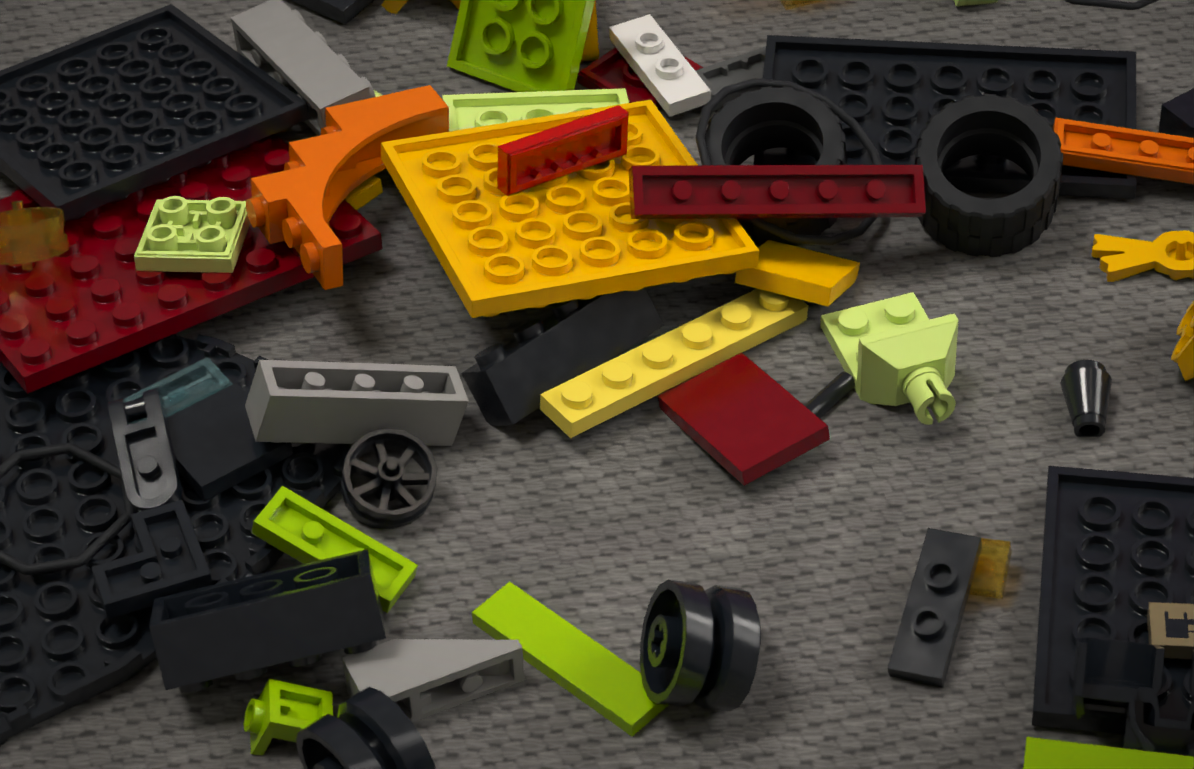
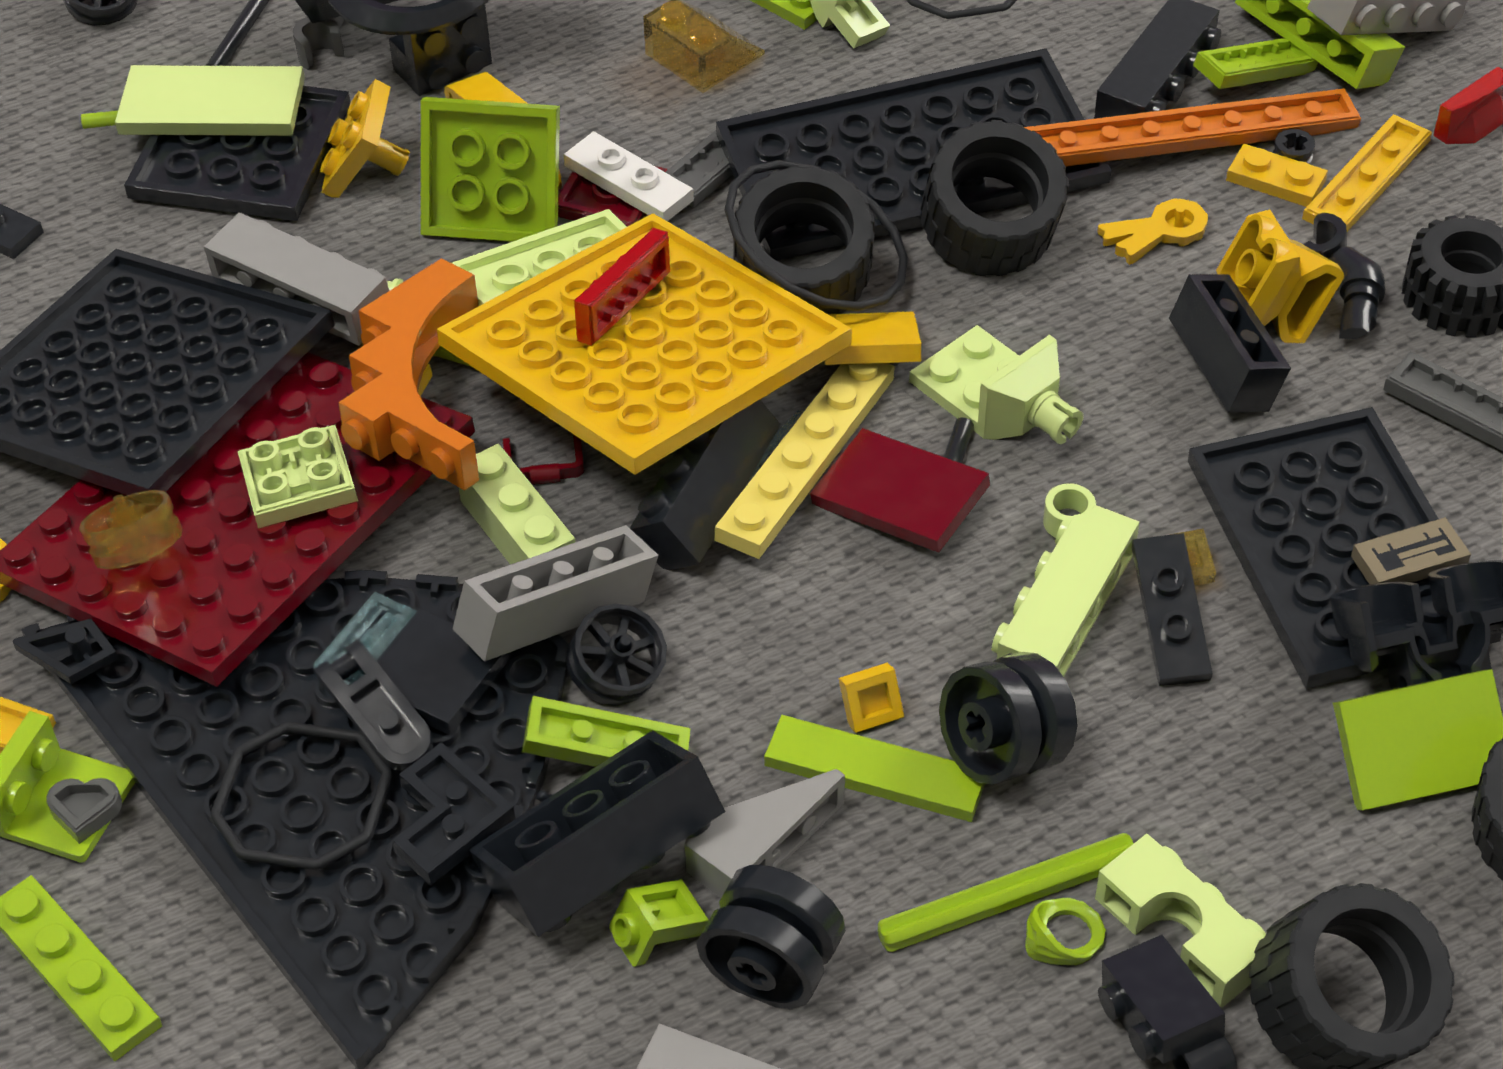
camera: 25 degrees left, 5 degrees up
dark red plate [629,165,926,219] -> none
black cone [1060,360,1112,437] -> none
none -> yellowish green brick [459,443,575,565]
none -> dark red piece [502,434,584,485]
none -> yellow tile [838,662,904,733]
none -> yellowish green hinge [991,484,1139,677]
none -> black brick [1169,274,1291,413]

